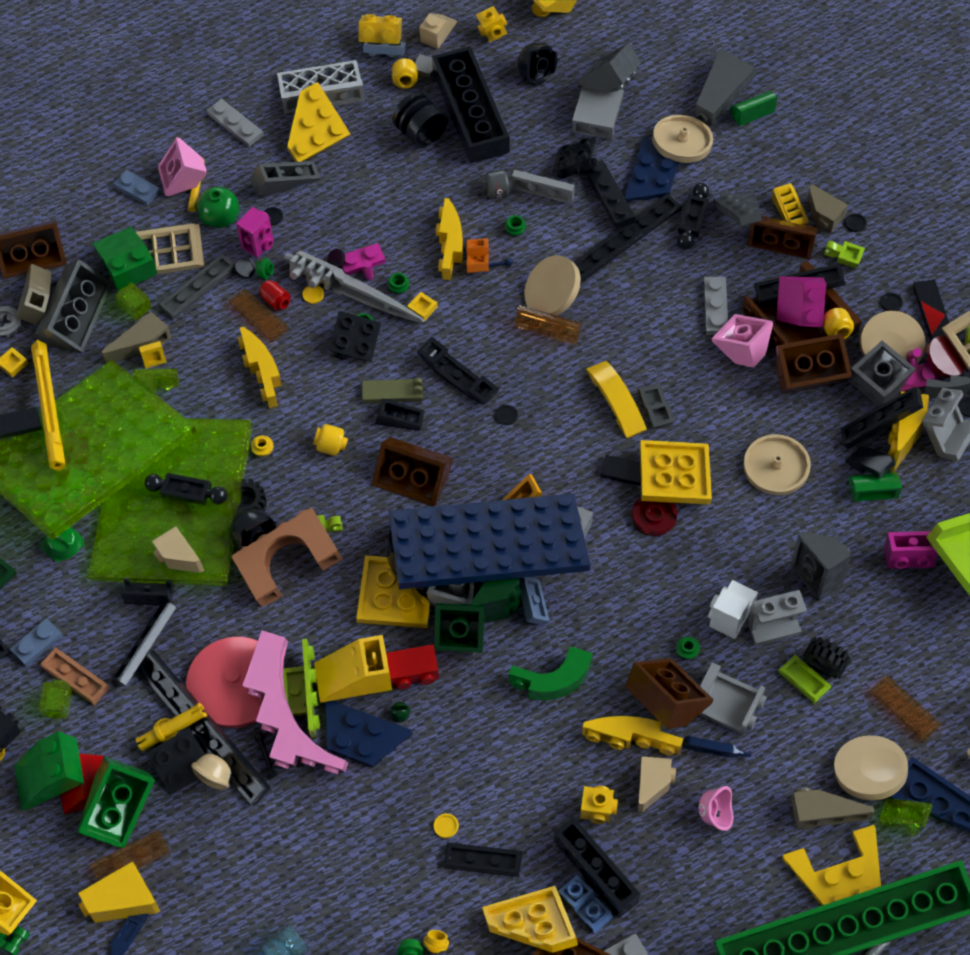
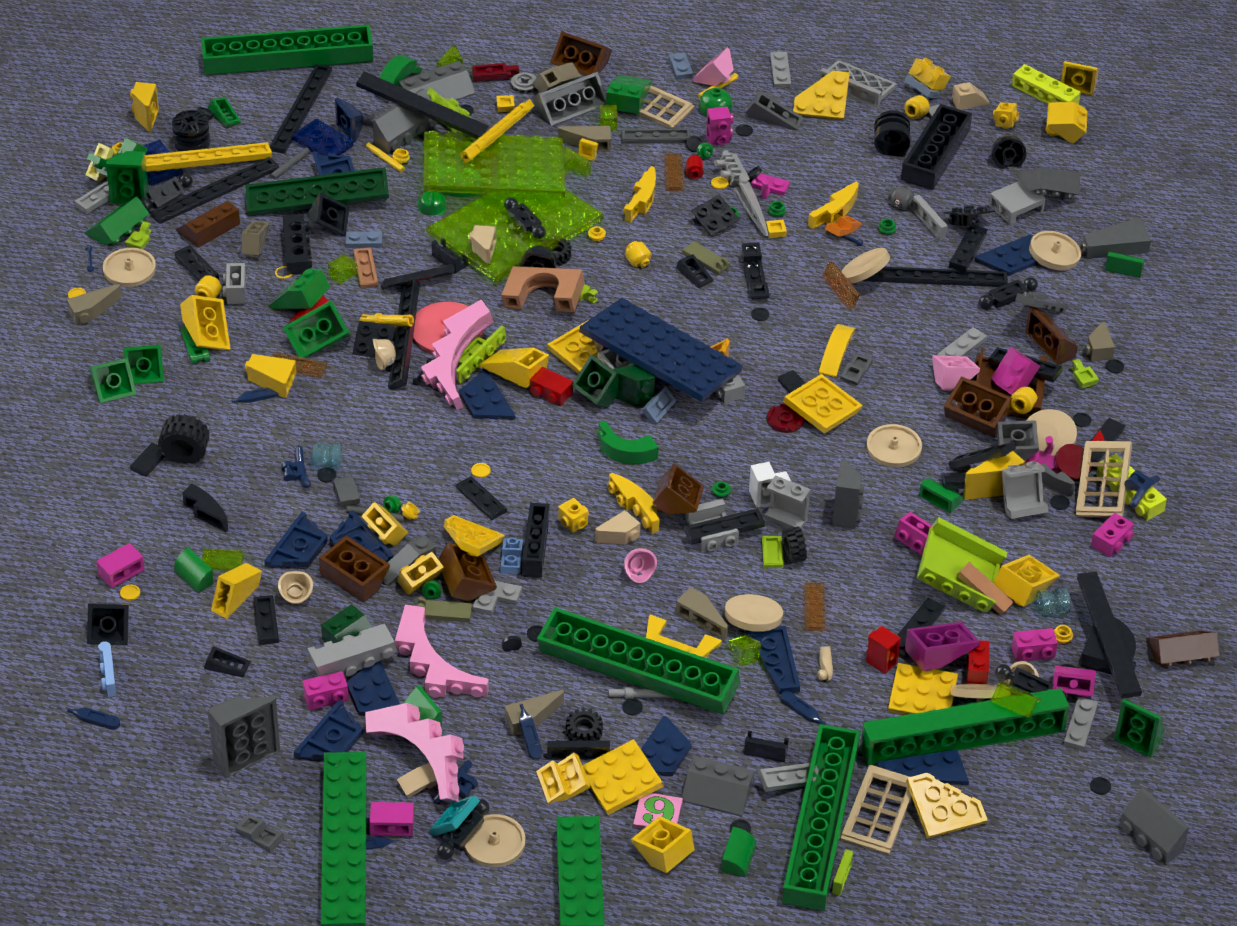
camera: 40 degrees right, 15 degrees down
reddish brown slope [371,437,453,506] -> none
dark green hinge [390,701,410,722] -> none
dark blue piece [683,736,751,758] -> none
yellow slope [771,183,809,225] -> none
none -> black plate [685,508,765,545]

